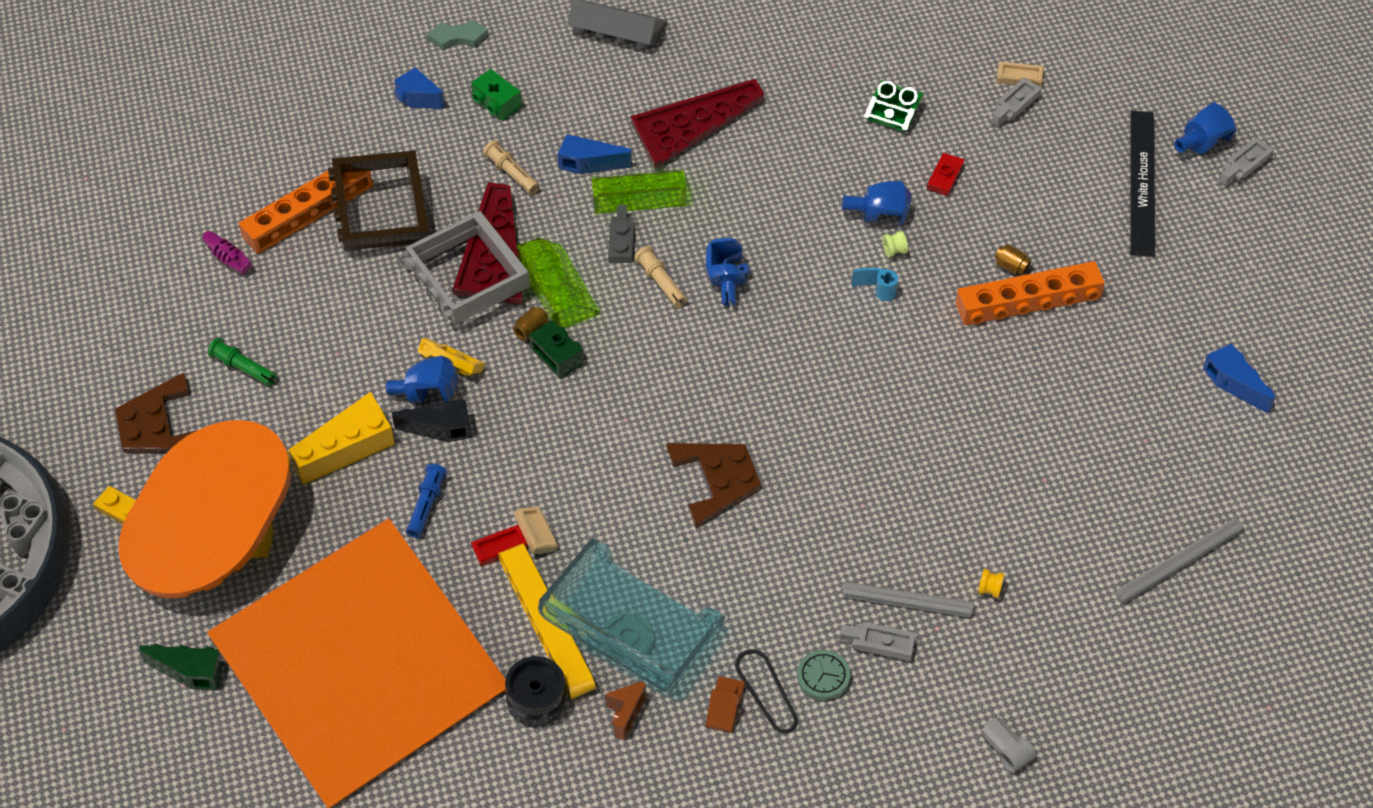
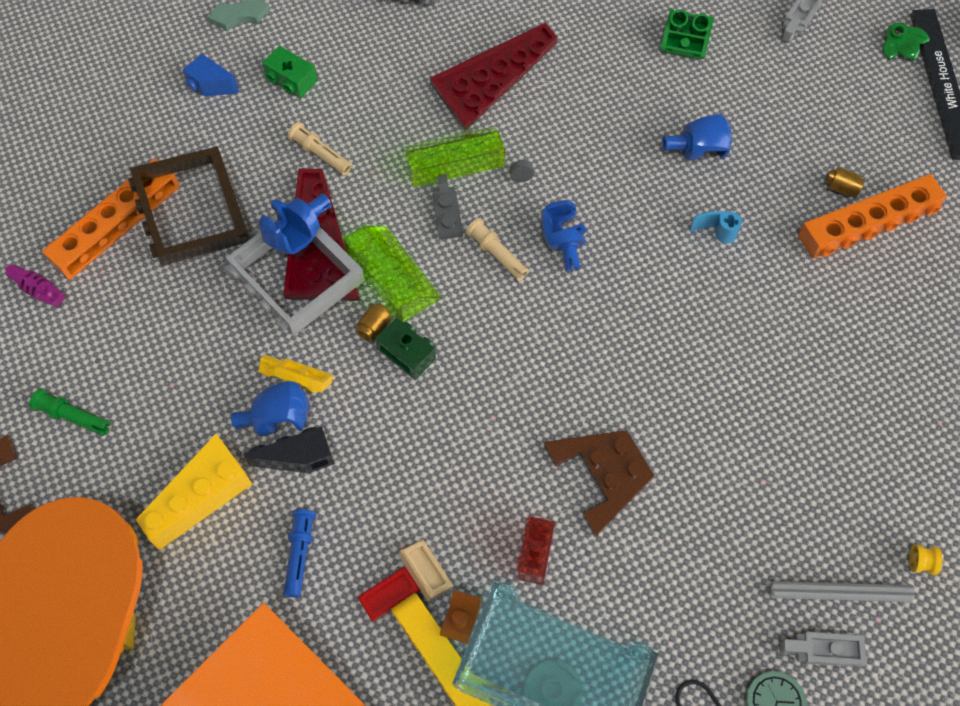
camera: 10 degrees left, 10 degrees up
blue slope [557,134,632,174] -> none
yellowish green wheel [882,231,908,258] -> none
red plate [926,152,965,196] -> none
none -> blue piece [259,193,332,254]
none -> dark orange slope [440,590,484,644]
none -> dark grey tile [509,160,534,182]
none -> clear red brick [516,517,555,585]
none -> green plate [883,22,930,60]

